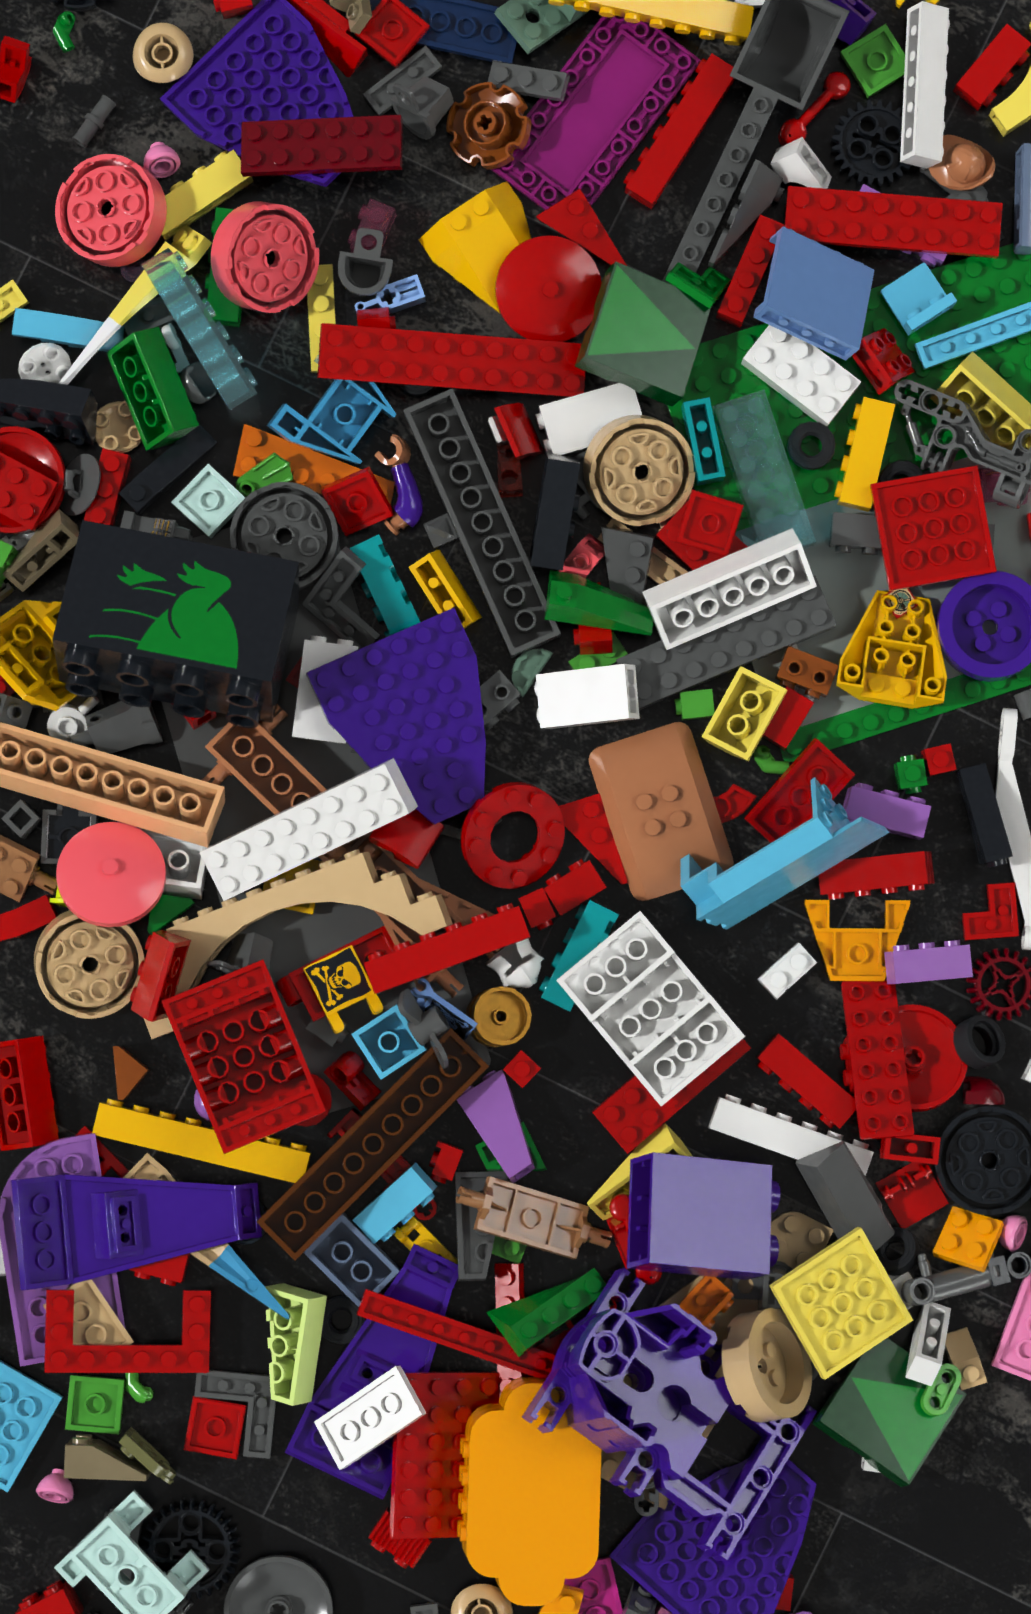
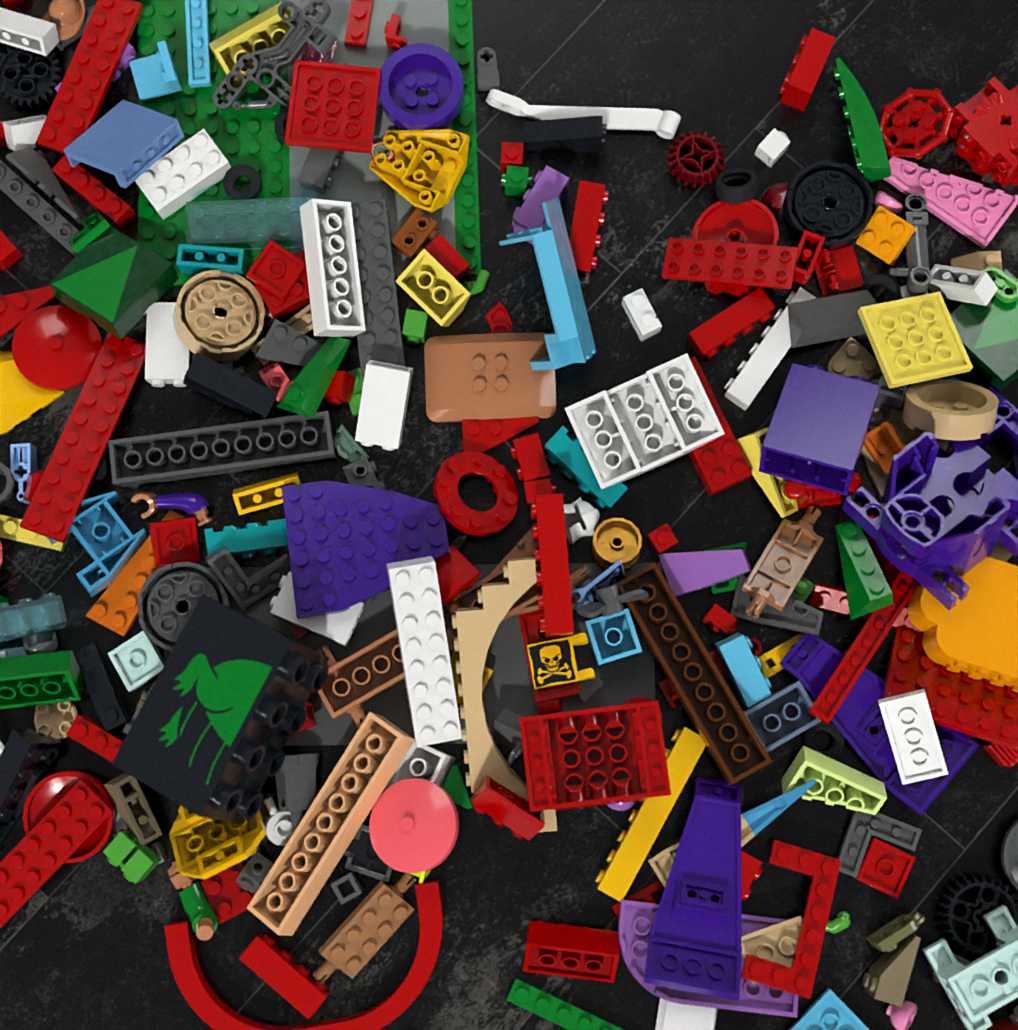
camera: 75 degrees left, 5 degrees down
tan brick [34,910,145,1019] -> none
dark grey shield [60,454,101,516] -> none
bright green plate [65,1374,125,1434] -> none
dark orange slope [113,1045,151,1100] -> none
bright green piece [236,453,294,497] -> none
red plate [324,1051,381,1111] -> none
dark grey tile [423,513,458,549] -> none
slope [488,416,509,446] -> none
red slope [494,403,545,460] -> none
clear red leg [497,445,523,497] -> none
red plate [744,738,855,843] -> none
light orange wing [804,900,910,981] -> none
yellow brick [834,397,895,512] -> none
red bracket [852,328,915,395] -> none
medium lavender brick [884,940,973,984] -> none
red plate [962,882,1019,940] -> none

